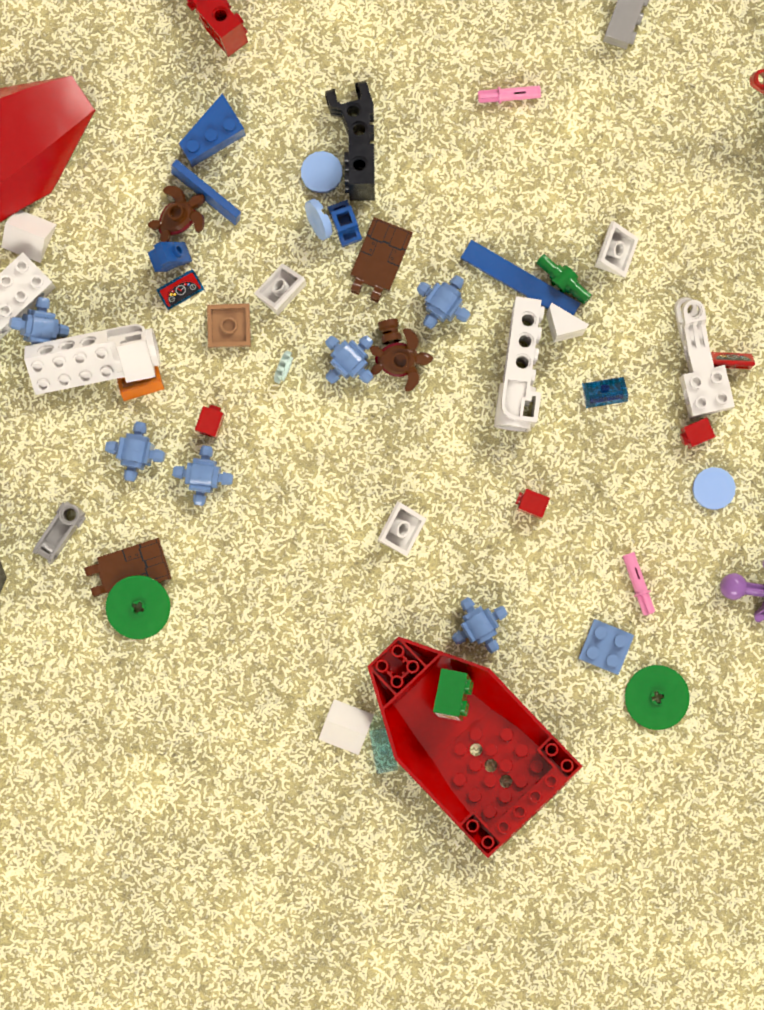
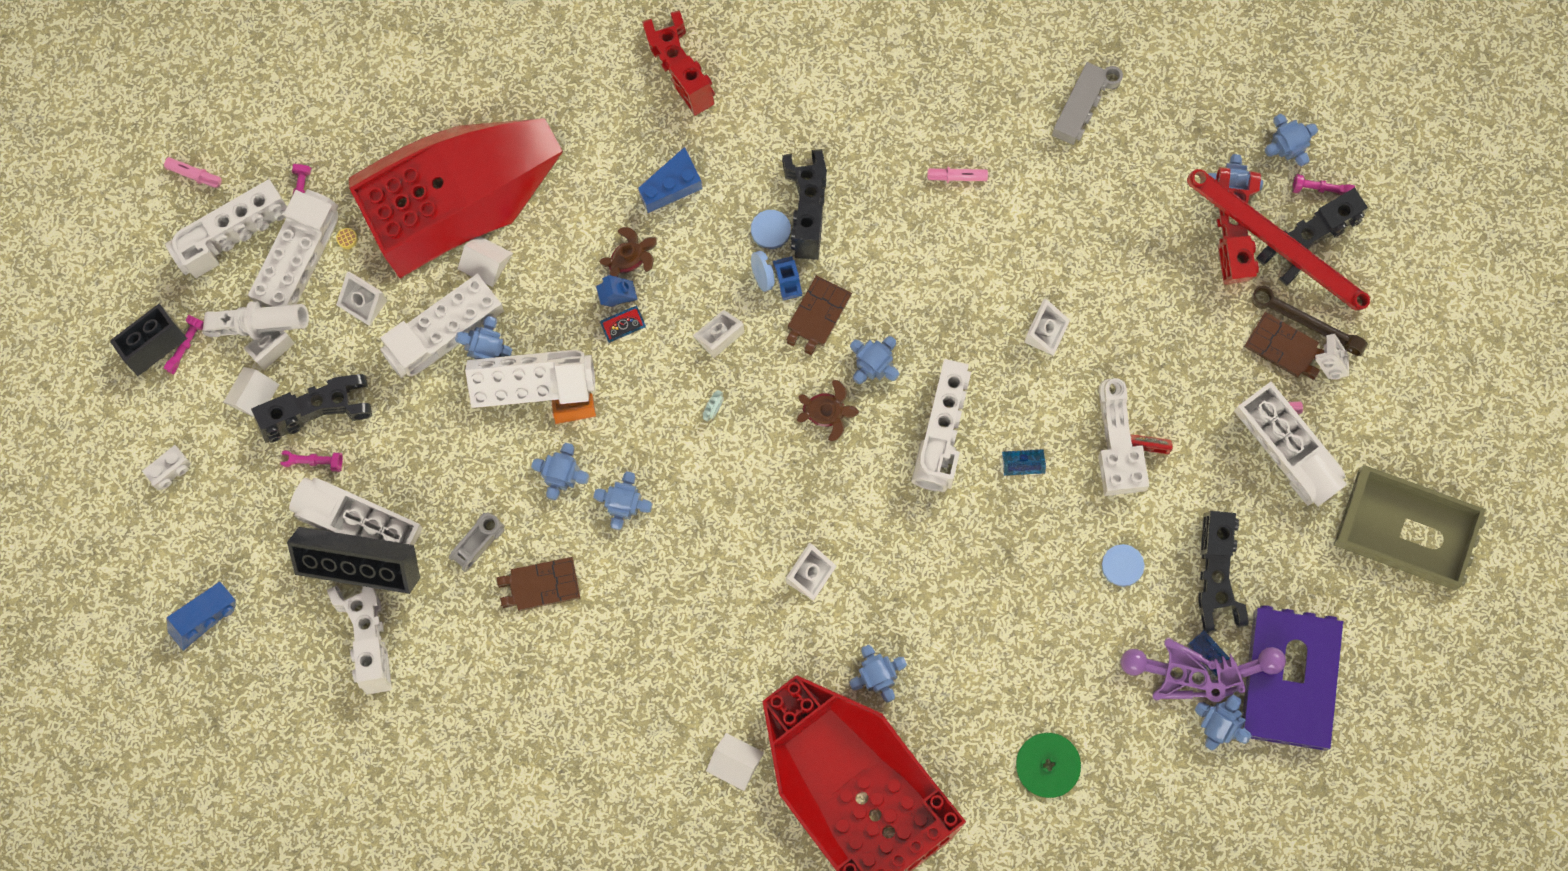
camera: 10 degrees right, 10 degrees down
green piece [106,575,171,639] -> none
blue tile [171,160,241,225] -> none
red brick [195,404,225,439] -> none
medium nougat plate [207,303,251,348] -> none
medium blue piece [325,335,374,384] -> none
clear light blue plate [369,728,398,774] -> none
reddish brown wheel [378,318,402,345] -> none
green brick [433,668,474,721] -> none
blue tile [460,240,581,315] -> none
red brick [515,489,550,519] -> none
green pin [536,254,592,305] -> none
white slope [546,303,589,343] -> none
medium blue plate [578,619,634,675] -> none
bright pink axle [622,552,655,616] -> none
red brick [680,417,716,449] -> none

